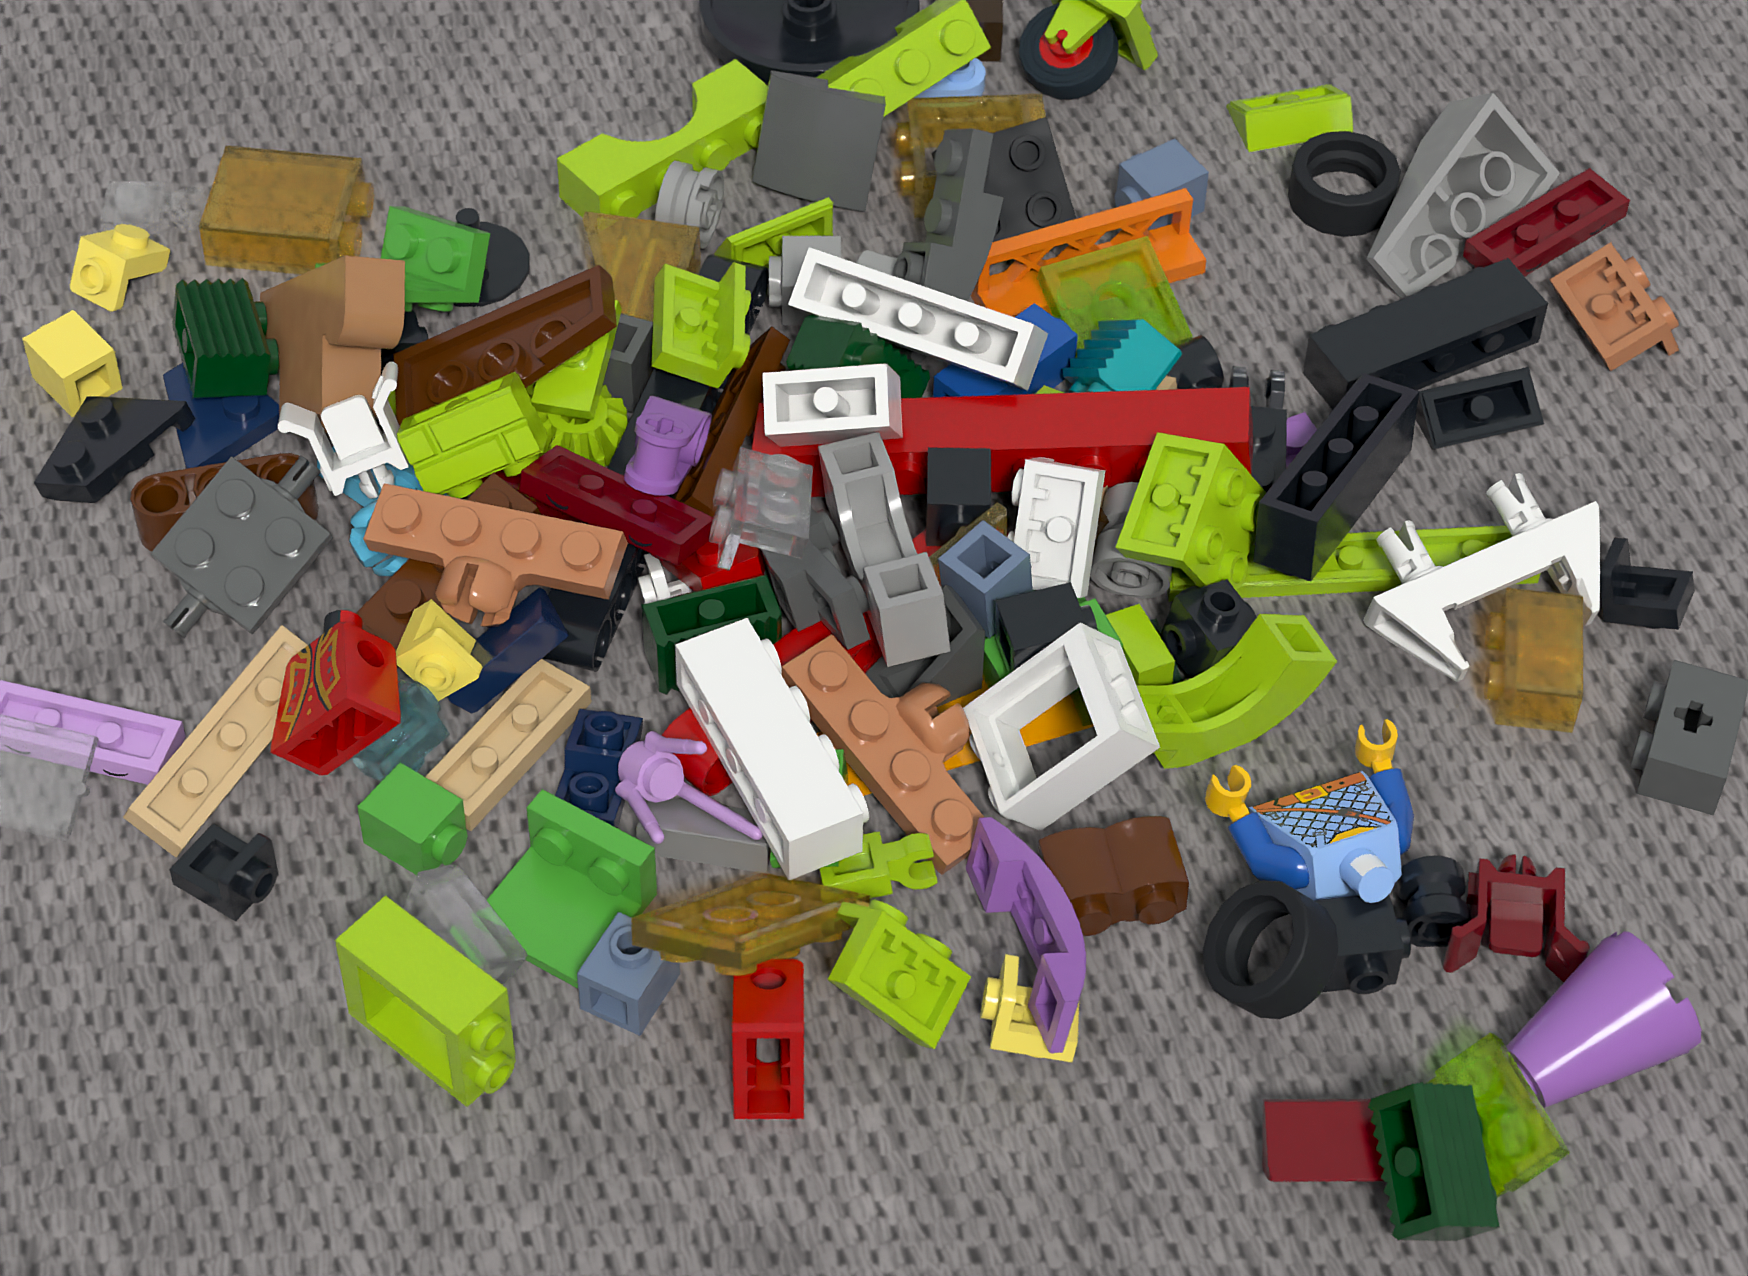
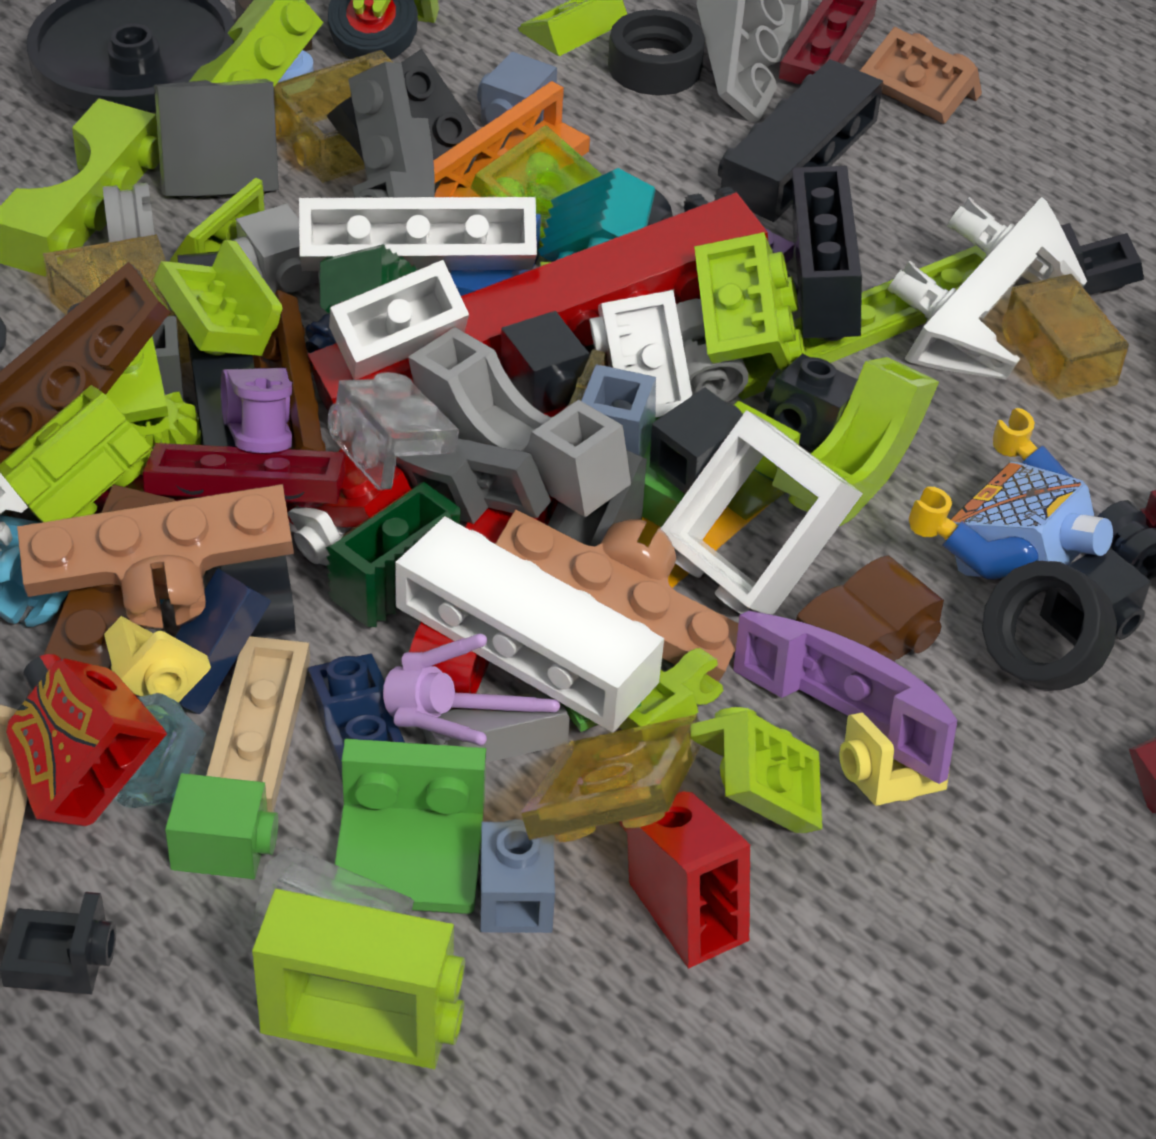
camera: 30 degrees left, 5 degrees down
black slope [1416,367,1544,450] -> none

